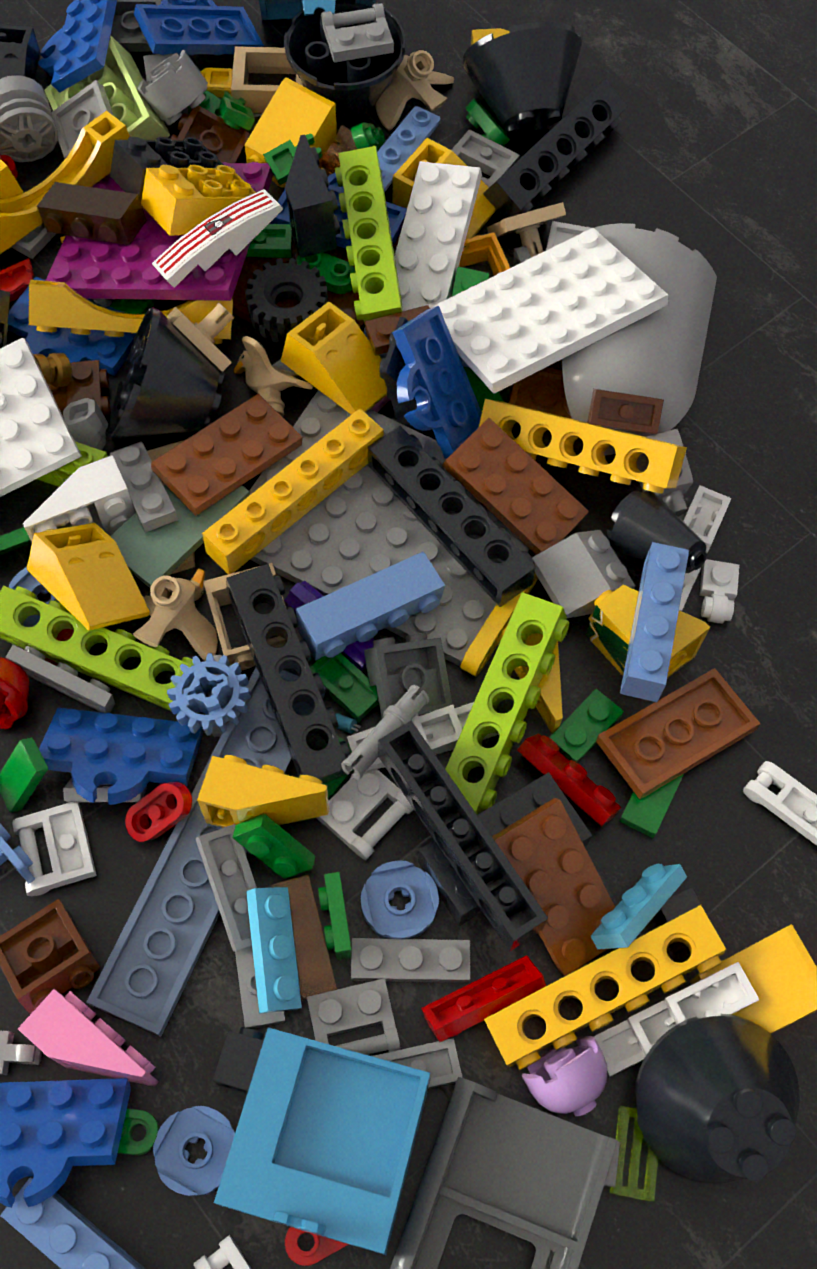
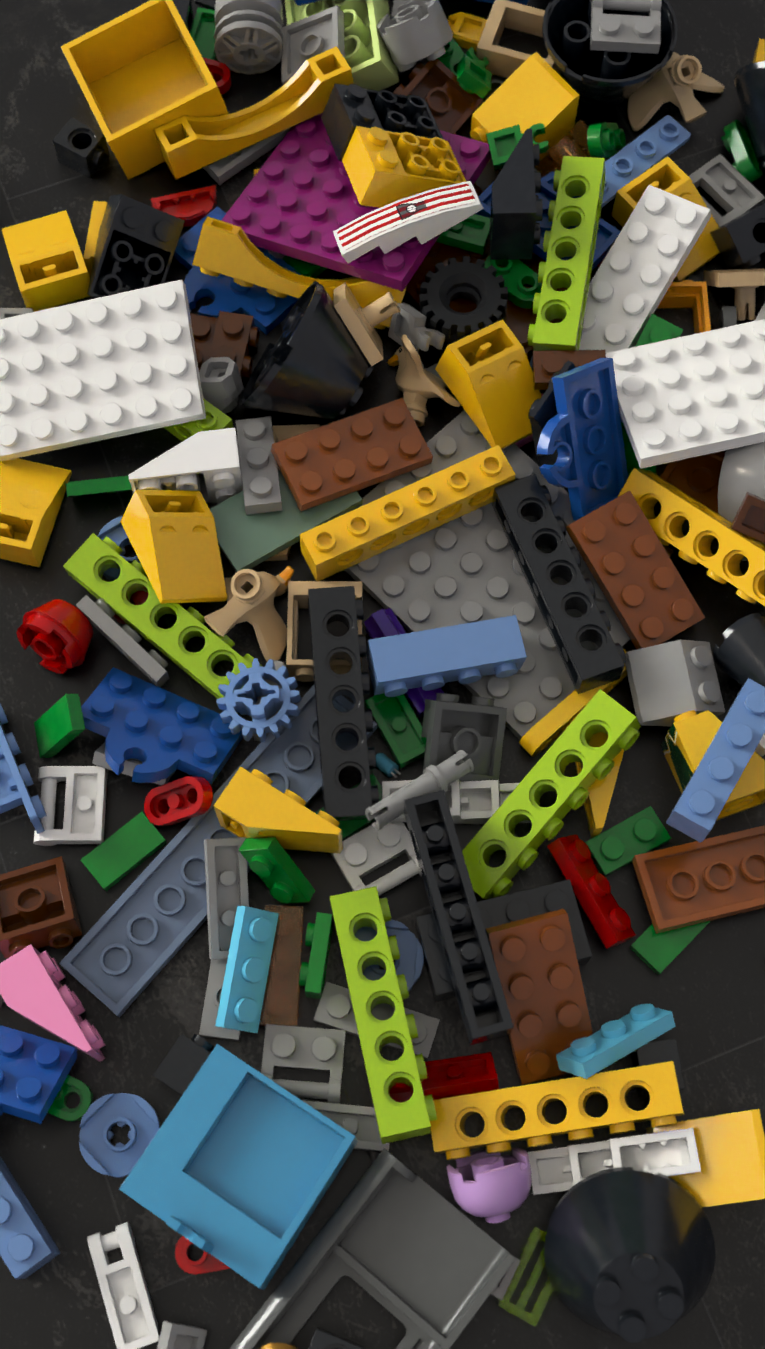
camera: 20 degrees right, 5 degrees up
pearl gold wheel [33,353,72,387] -> none
dark brown brick [37,182,147,245] -> none
none -> green tile [81,812,167,892]
none -> lime brick [329,886,437,1144]
none -> light grey plate [388,303,445,351]

